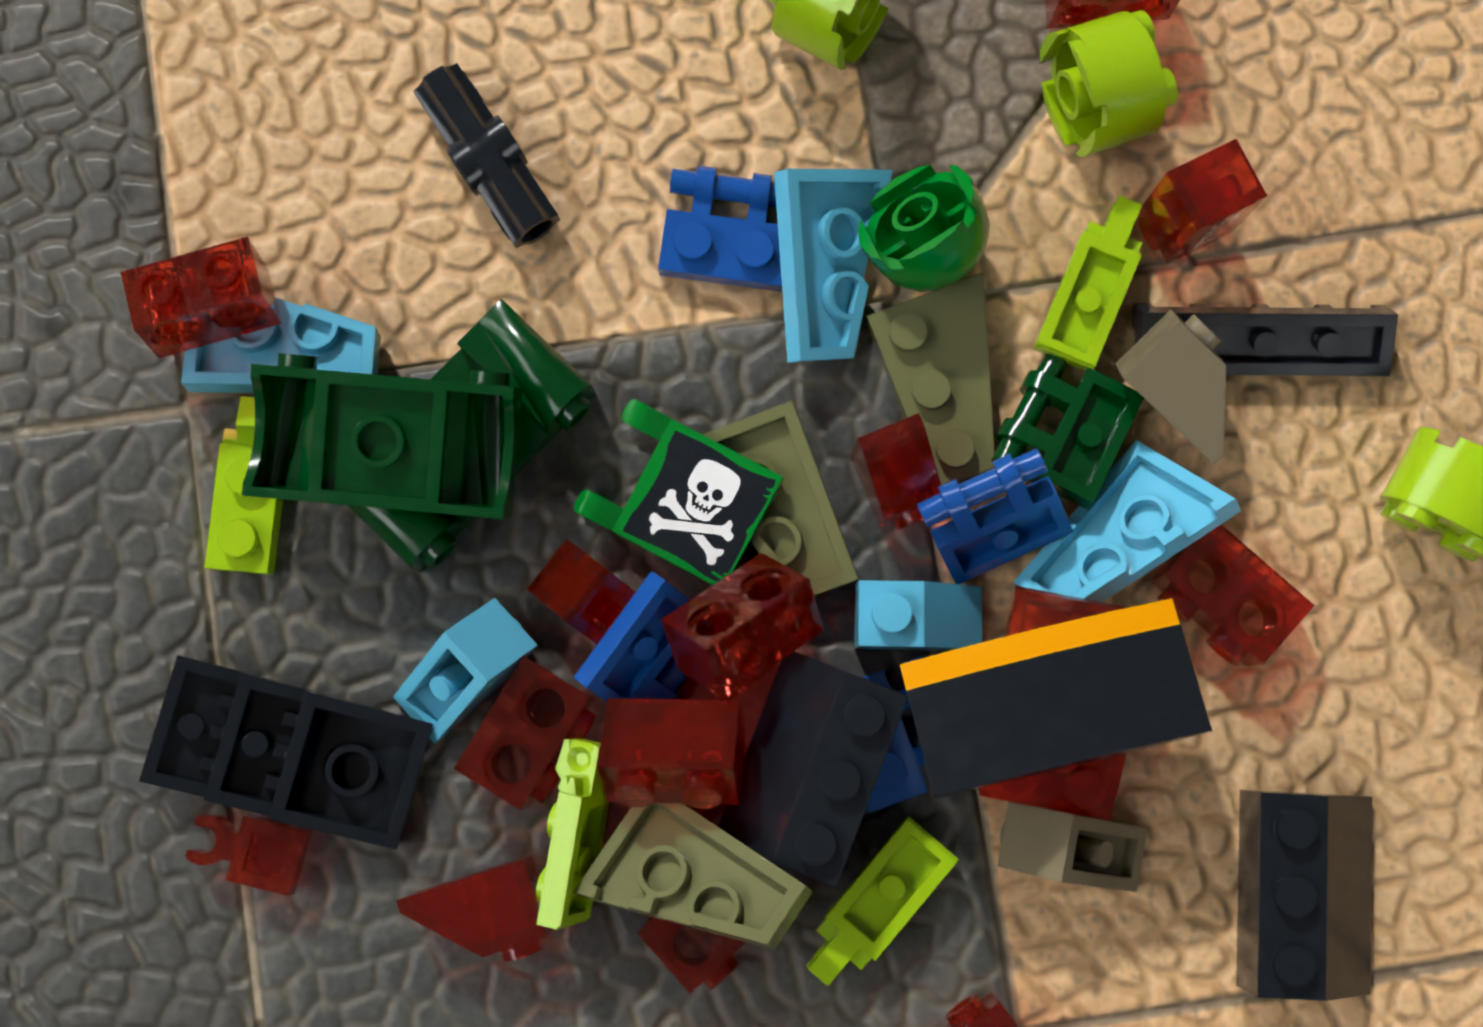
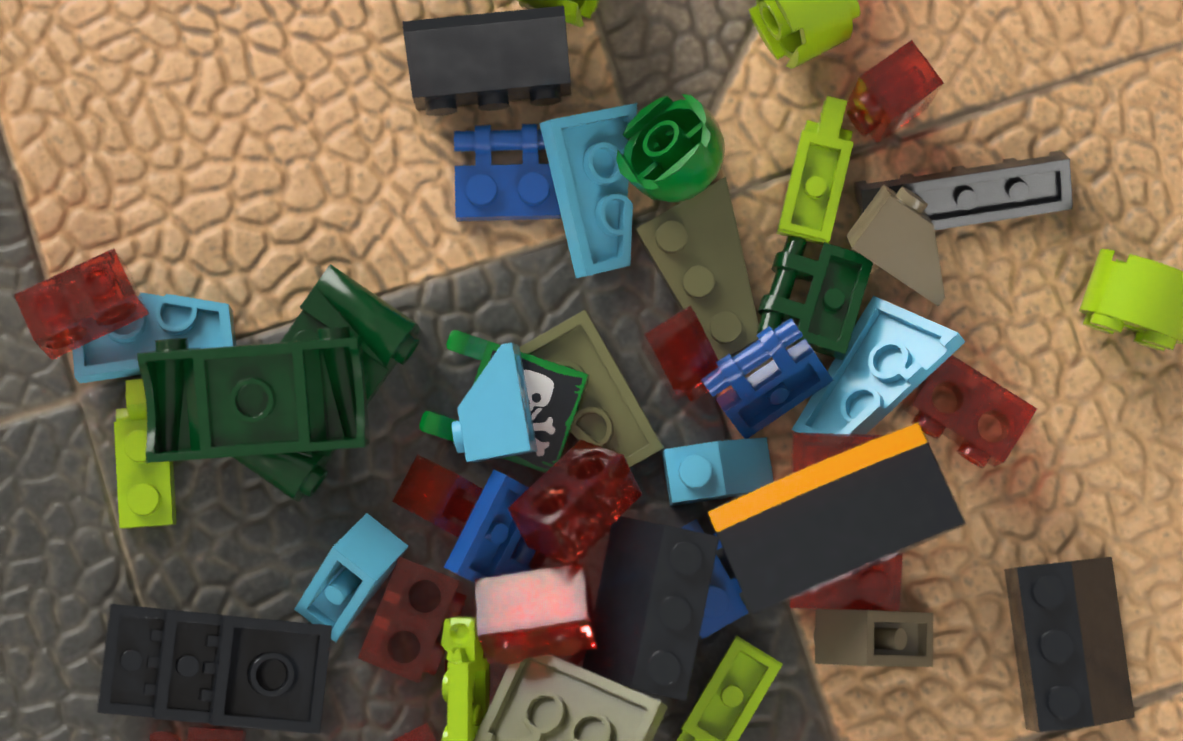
camera: 15 degrees left, 0 degrees up
black piece [413,63,560,248] -> none
none -> black slope [402,6,571,116]
none -> medium azure slope [452,343,538,463]

